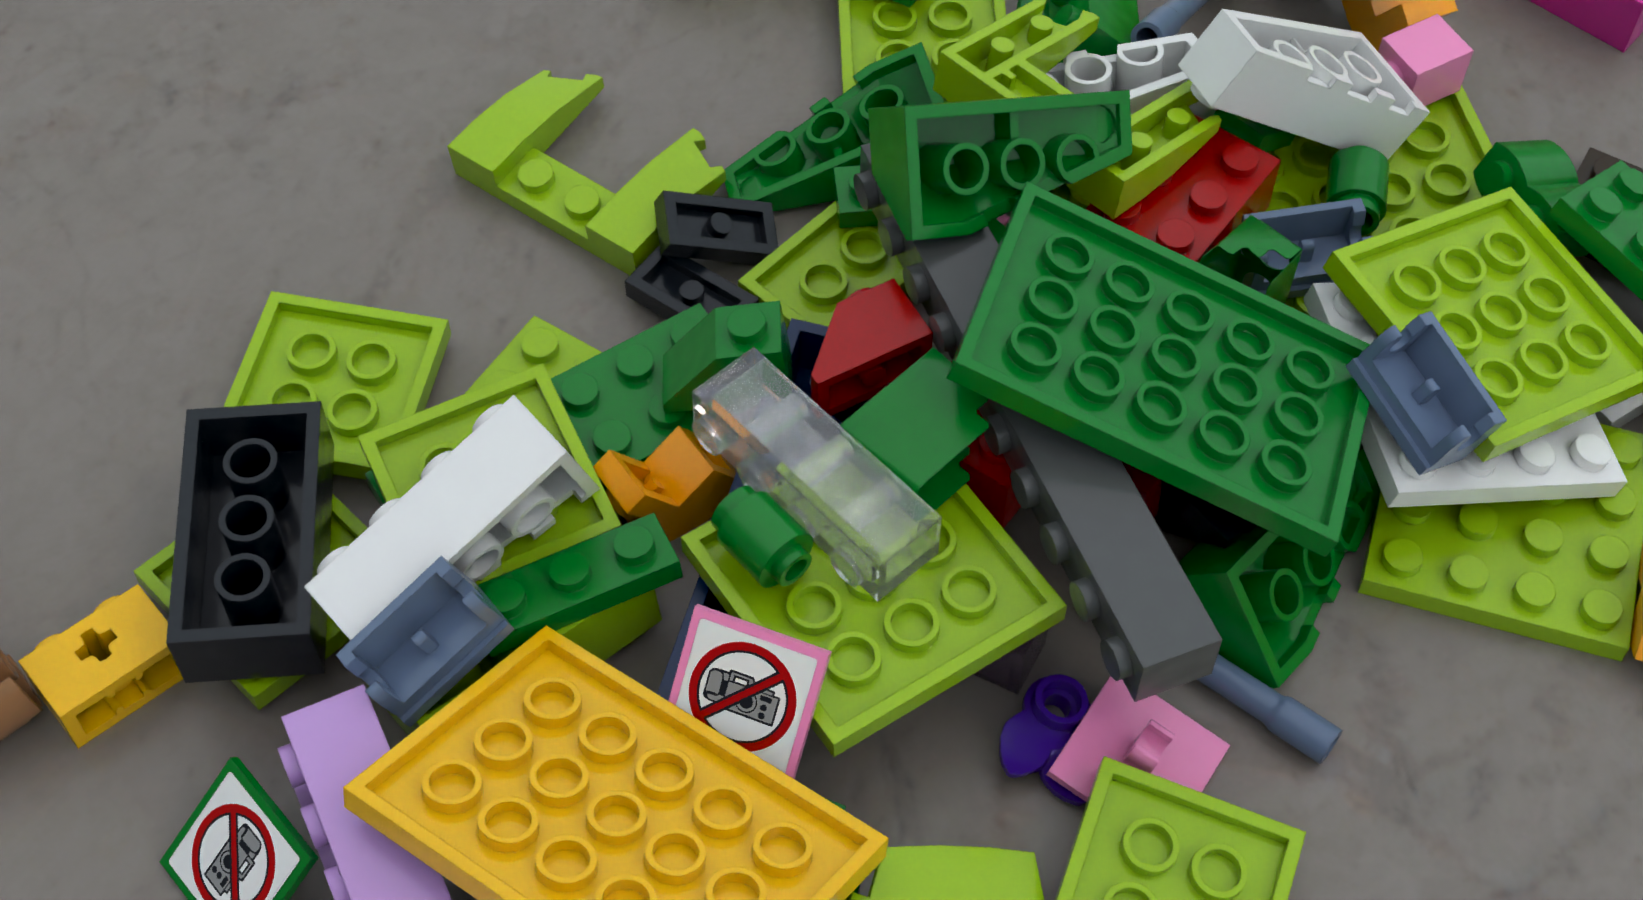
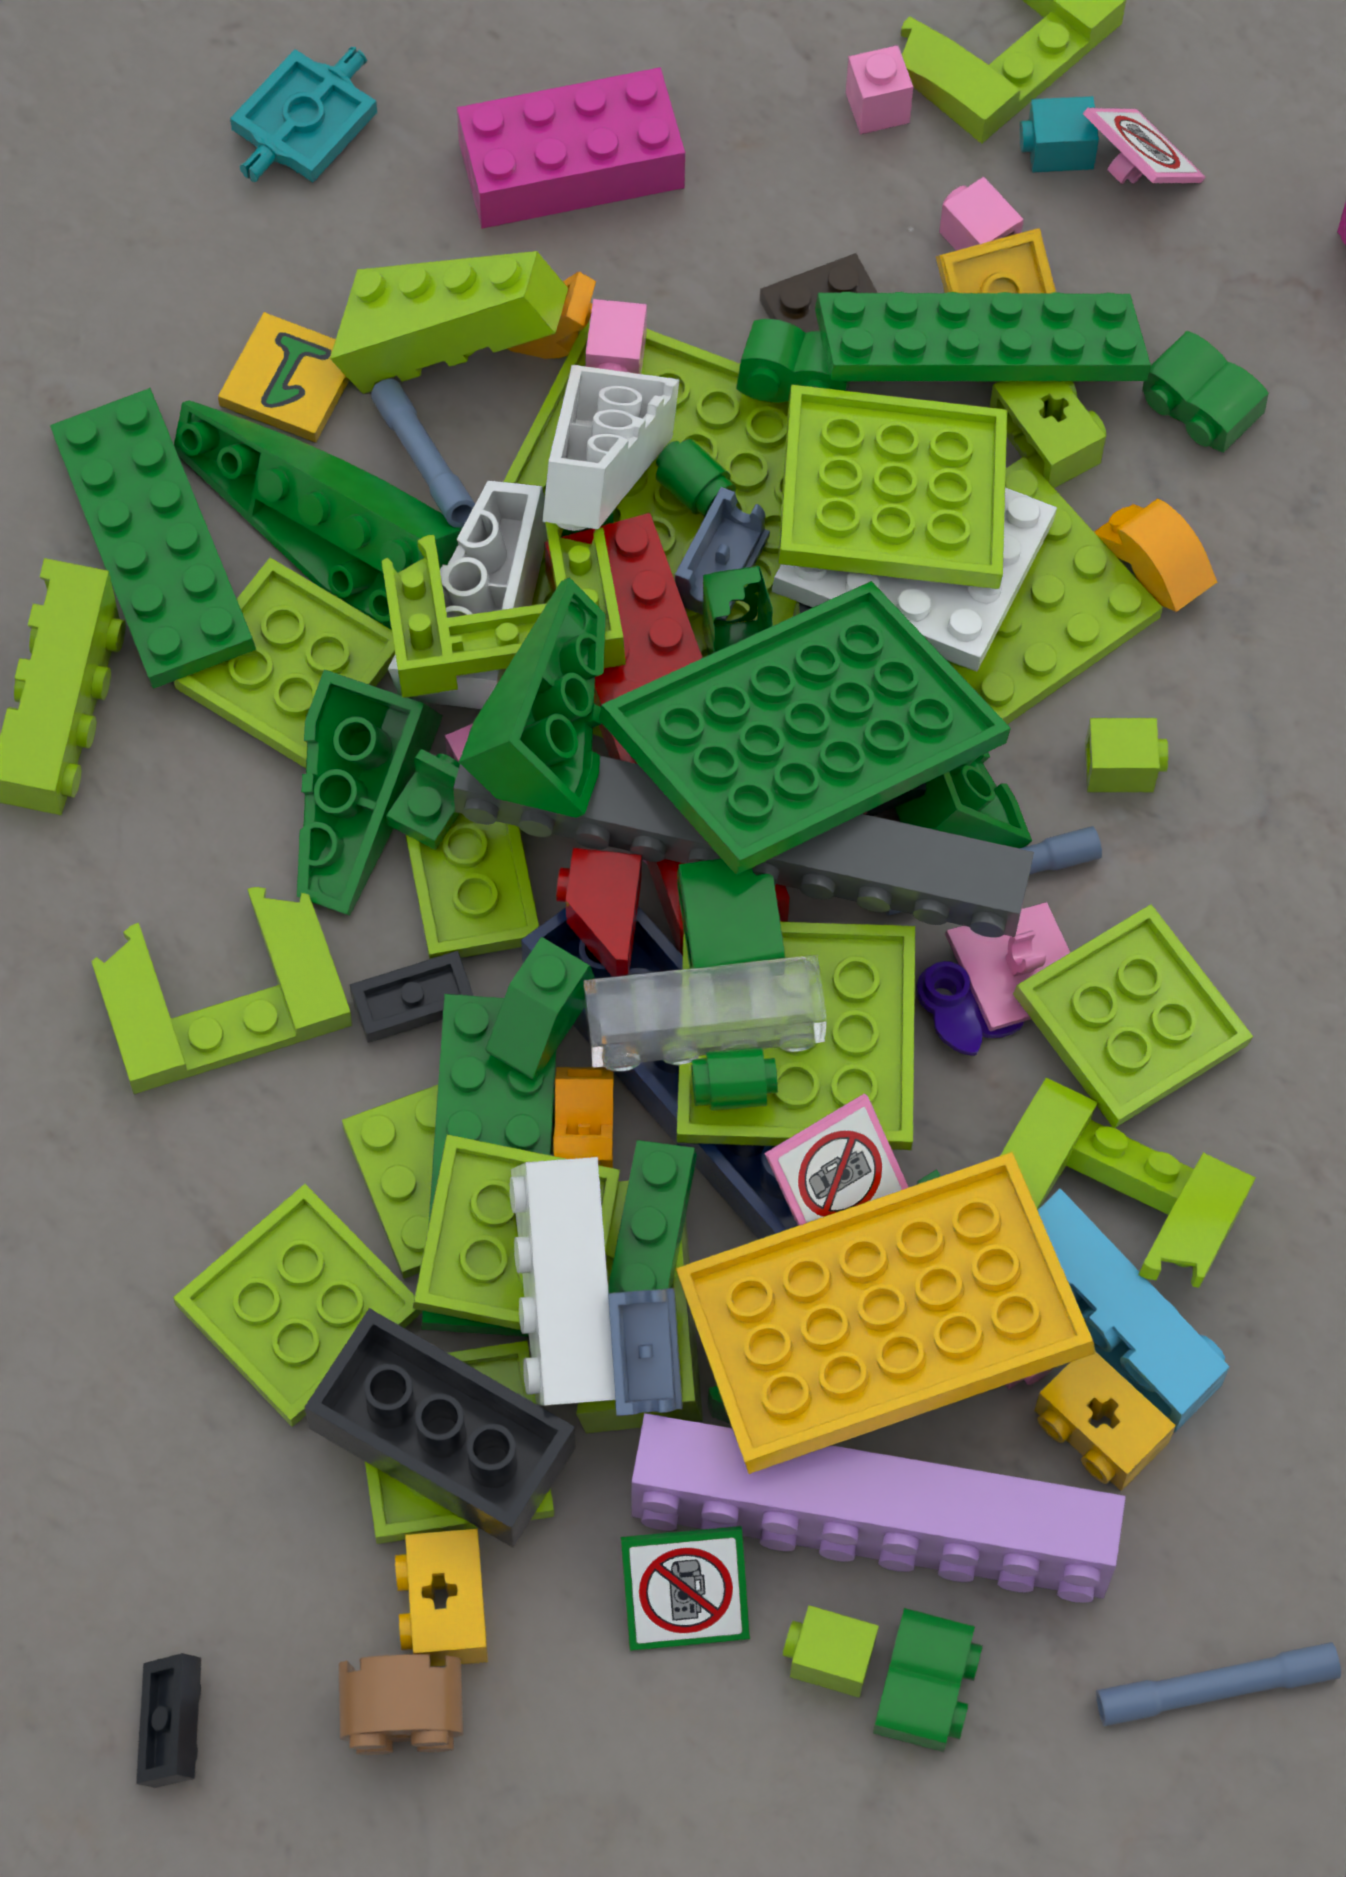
camera: 55 degrees left, 10 degrees up
black plate [654,190,778,265] -> none
sand blue hinge [1345,311,1507,476] -> none
none -> lime brick [1085,718,1168,792]

